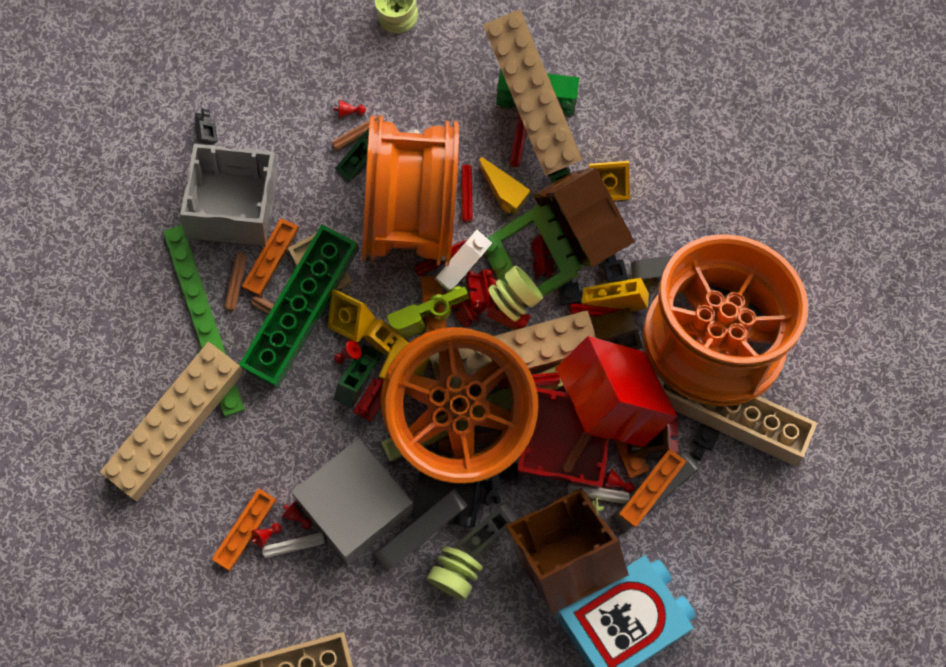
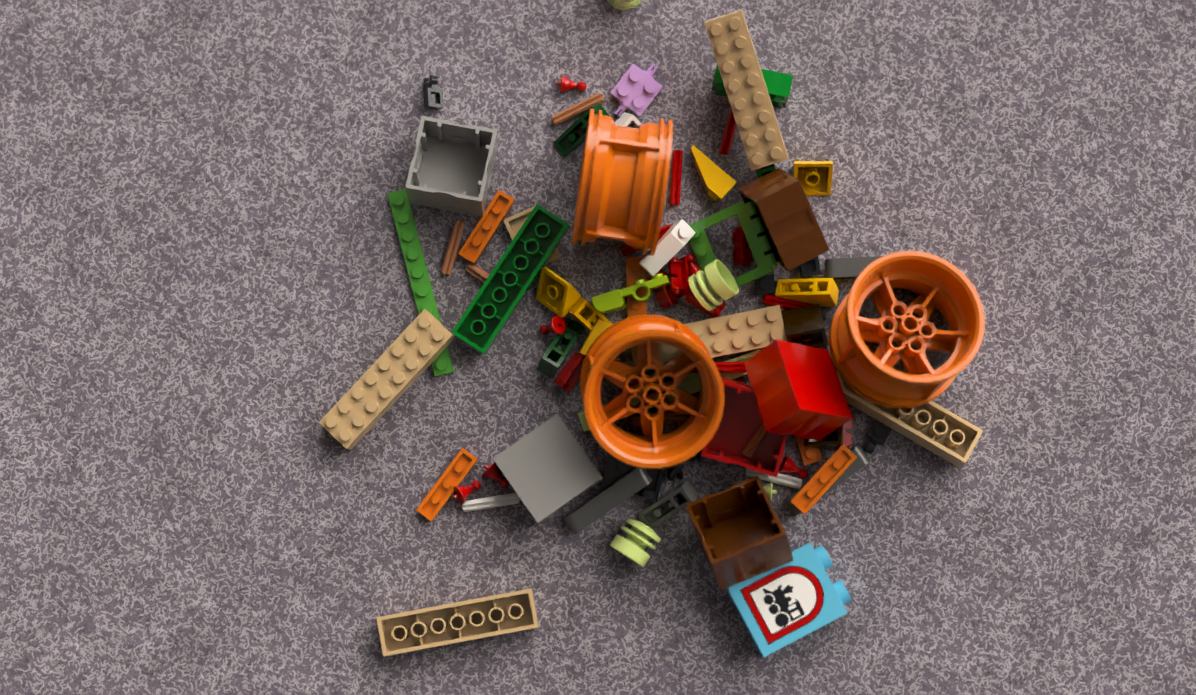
camera: 10 degrees right, 10 degrees up
none -> lavender plate [610,63,663,118]

